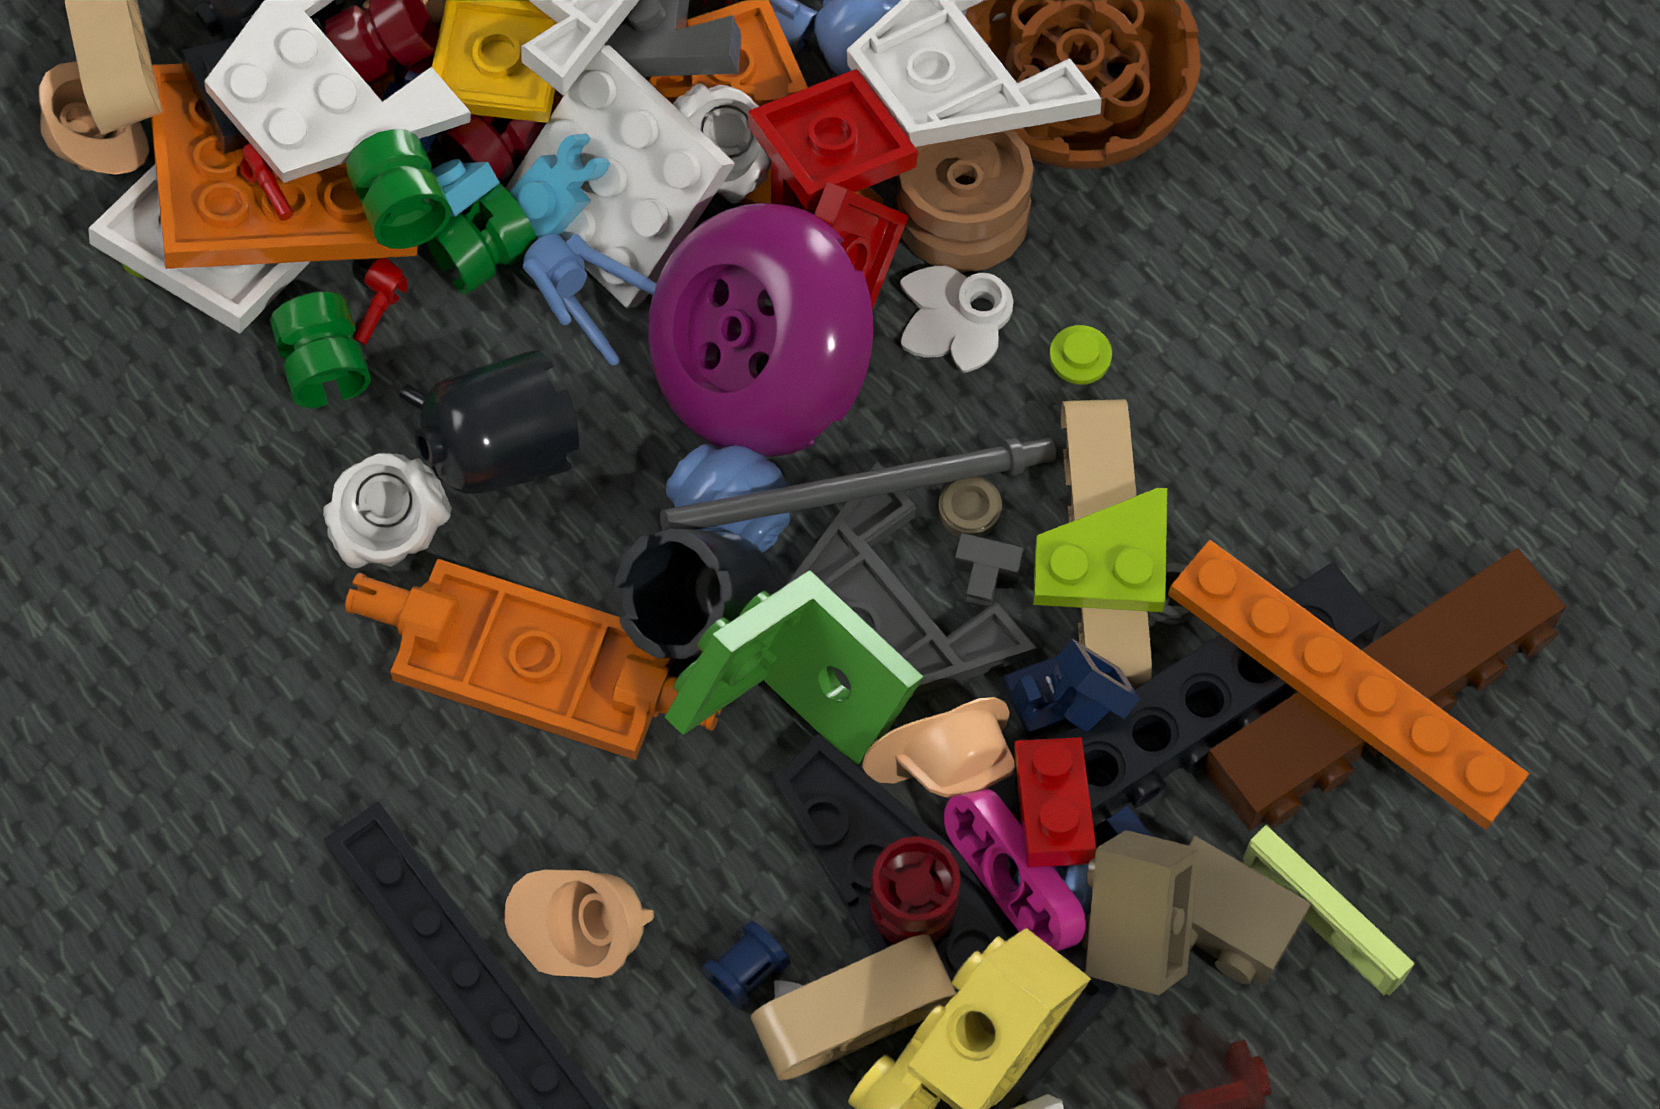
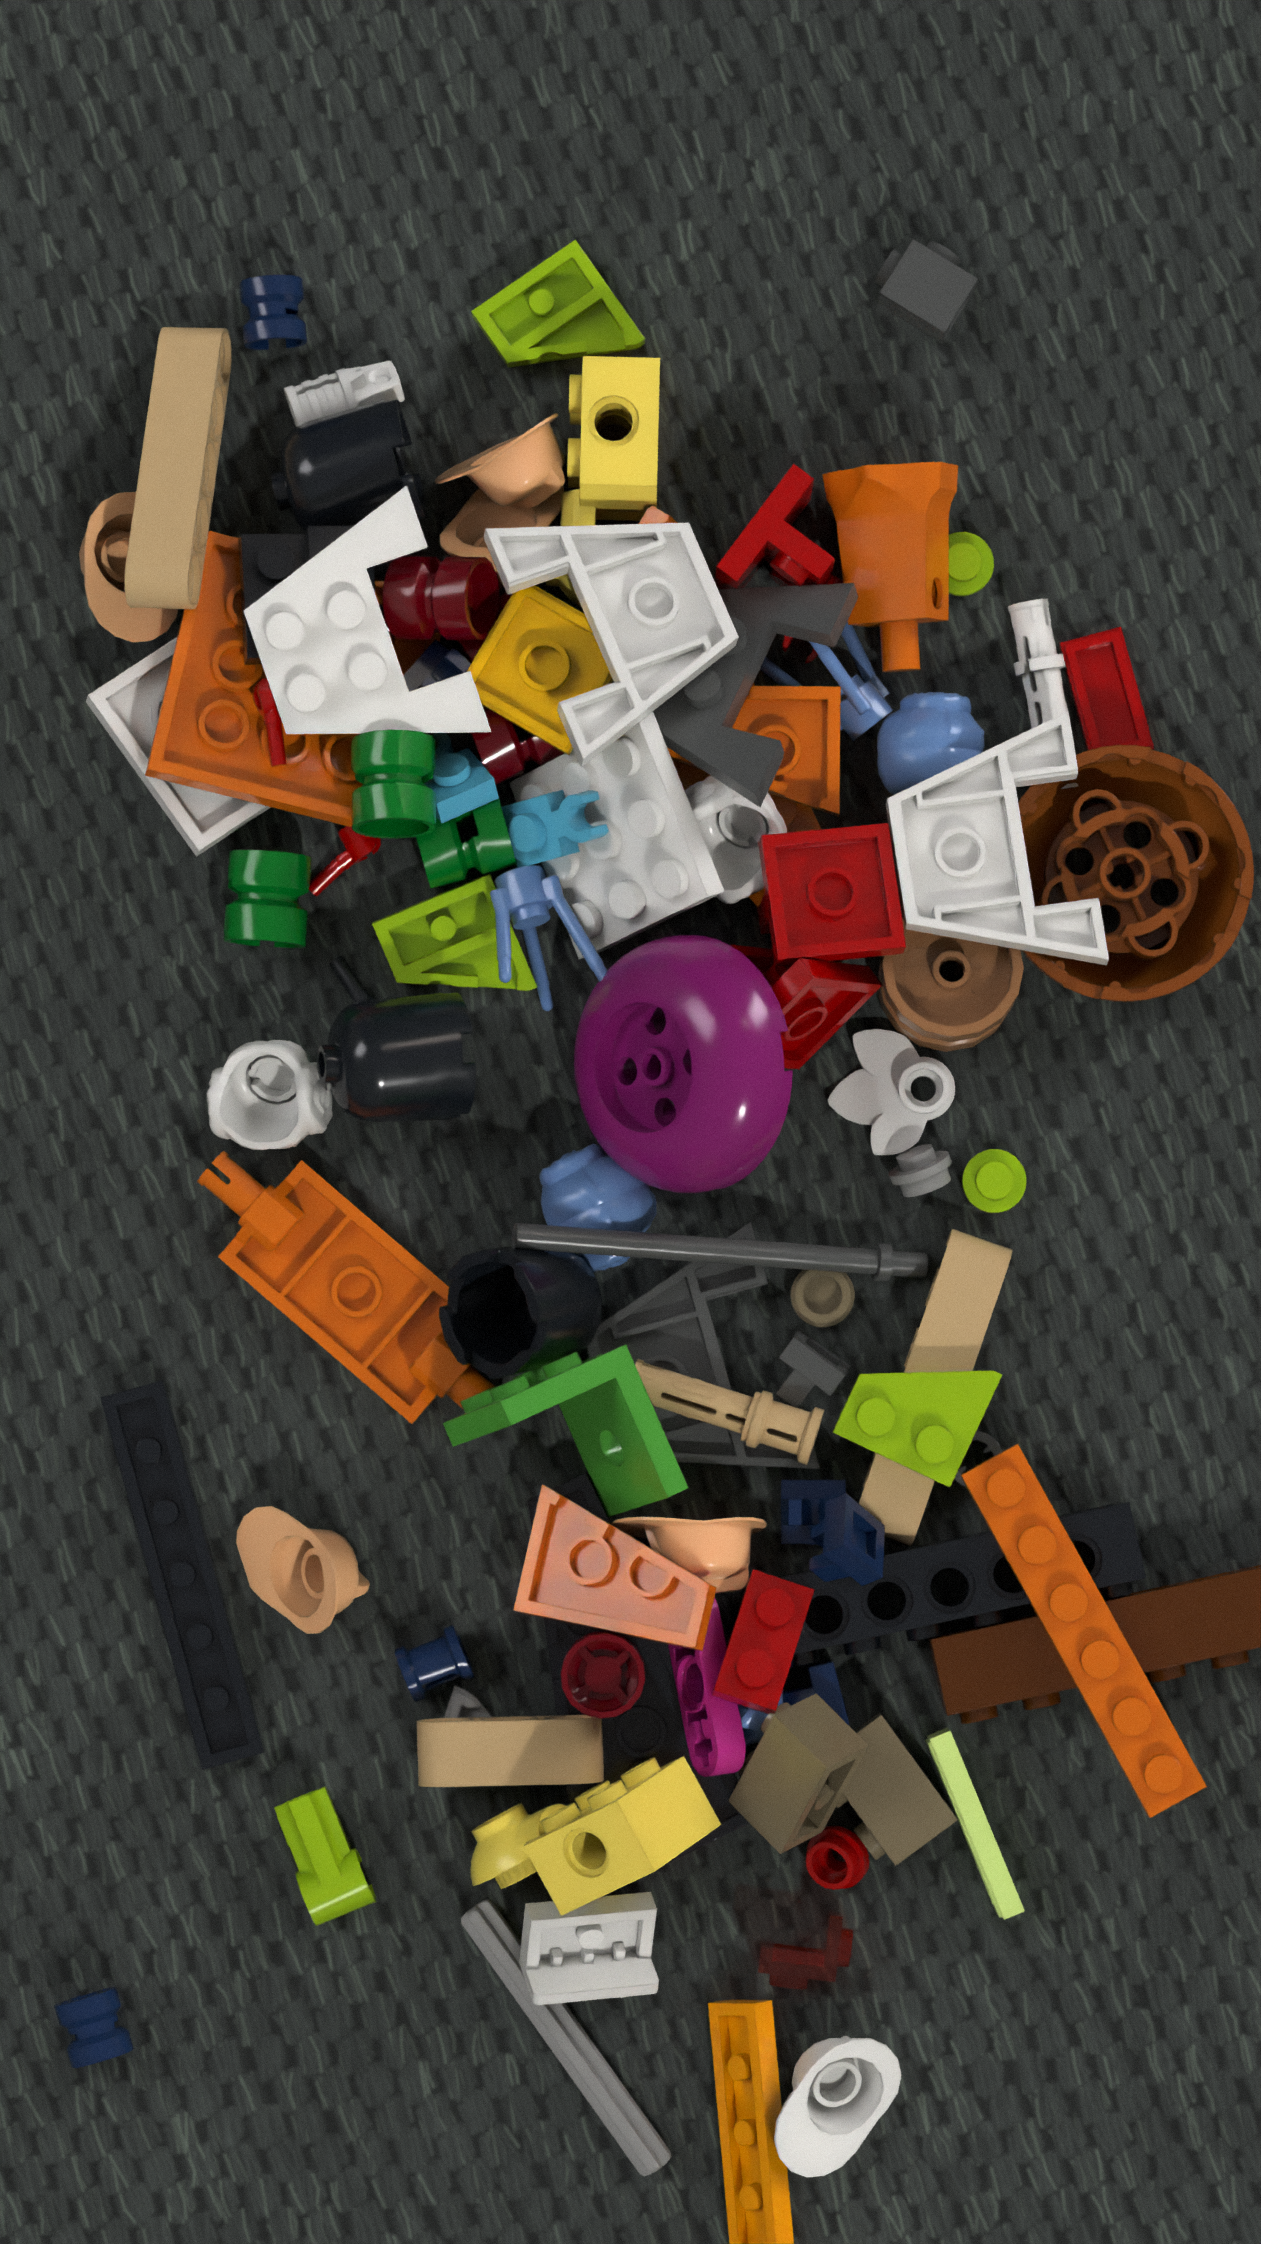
camera: 25 degrees right, 20 degrees up
none -> lime wing [372,874,537,991]
none -> orange wing [513,1484,717,1651]
none -> tan pin [635,1359,824,1465]
none -> red plate [806,1826,869,1890]
none -> light grey plate [889,1144,952,1197]

